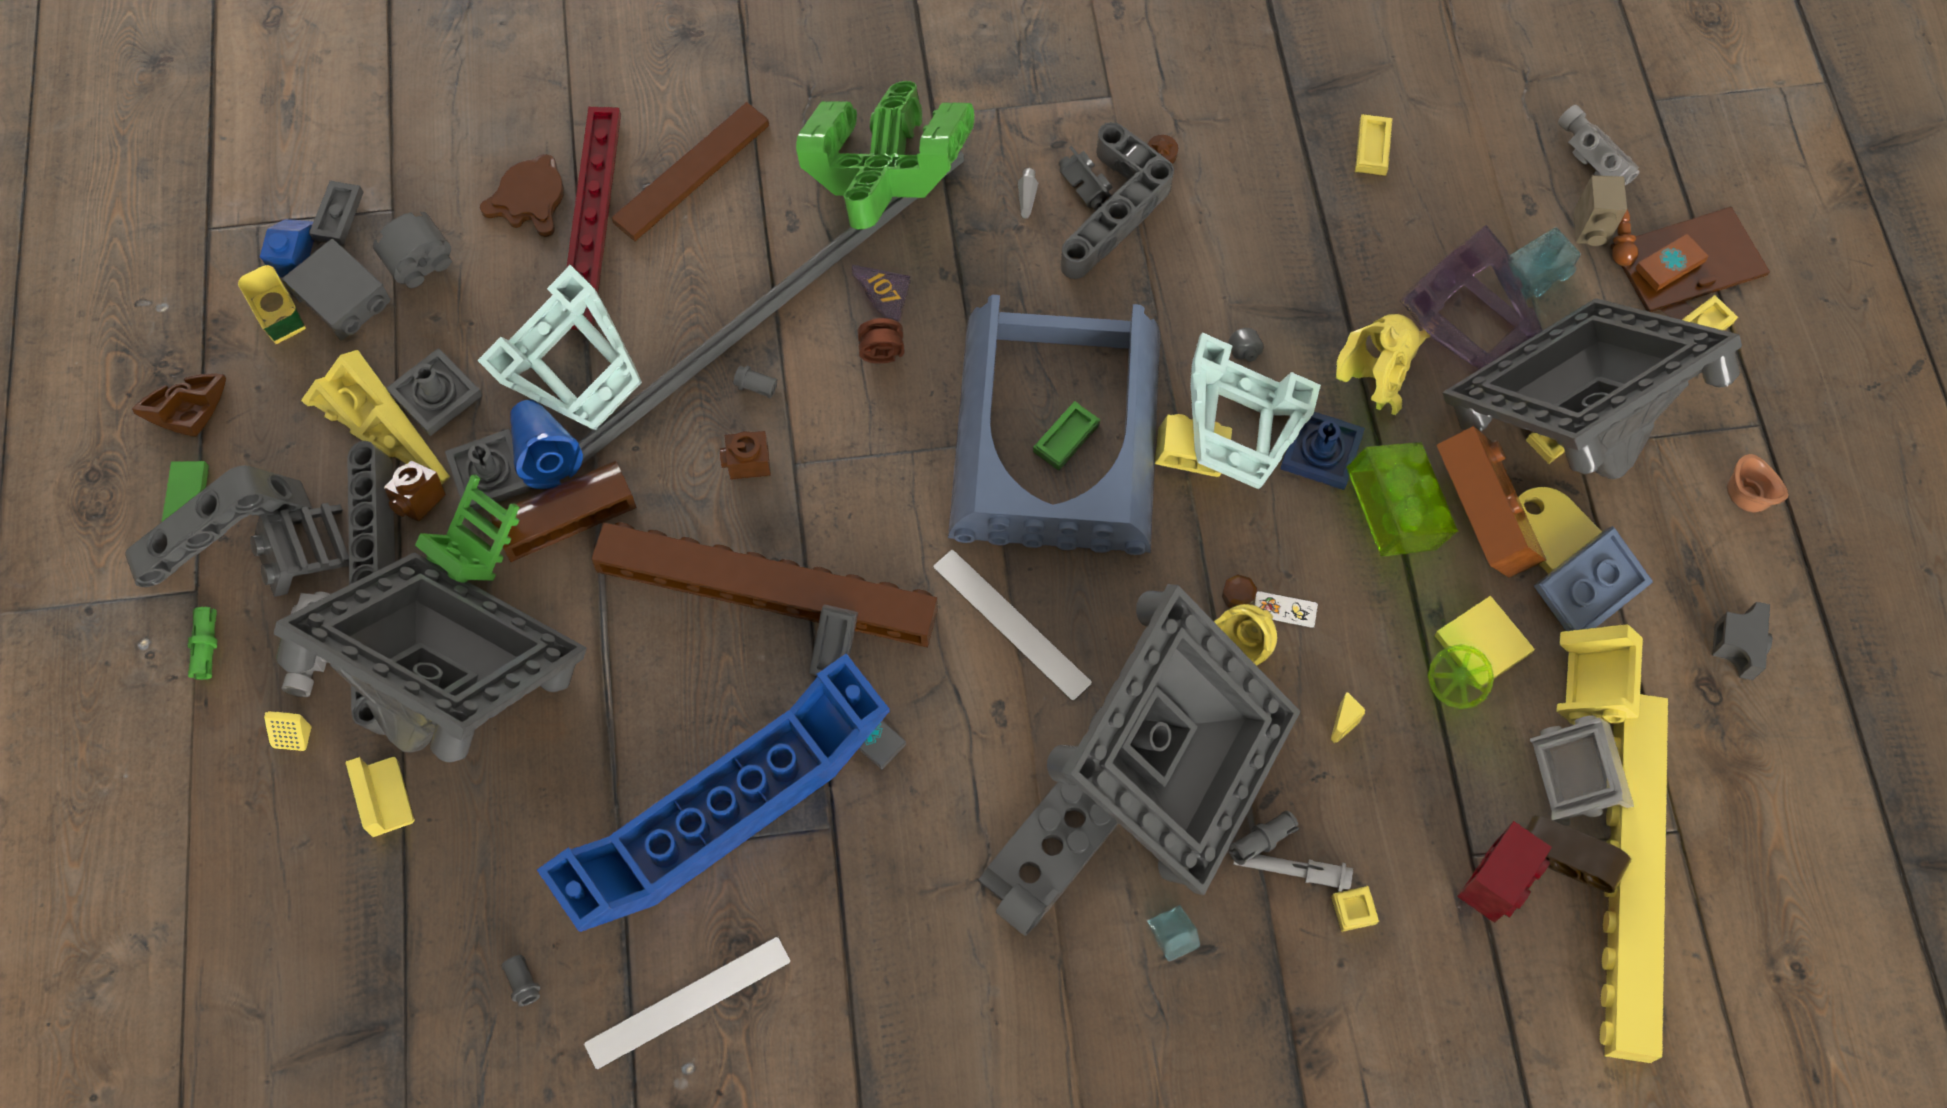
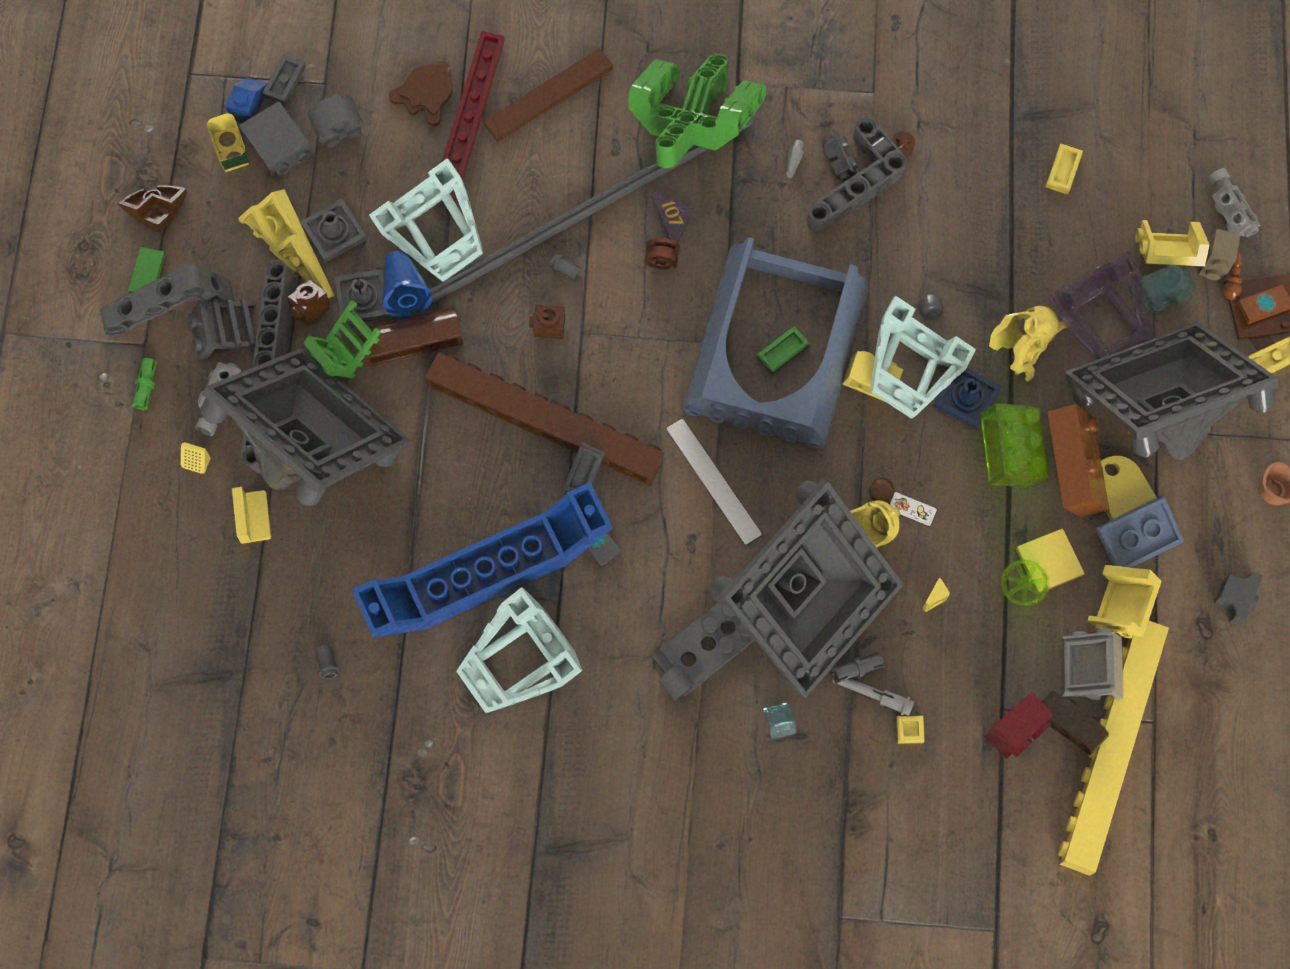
camera: 10 degrees right, 5 degrees up
white sticker [584,937,790,1069] -> none
none -> light aqua windscreen [456,587,583,713]
none -> light yellow panel [1135,220,1210,266]

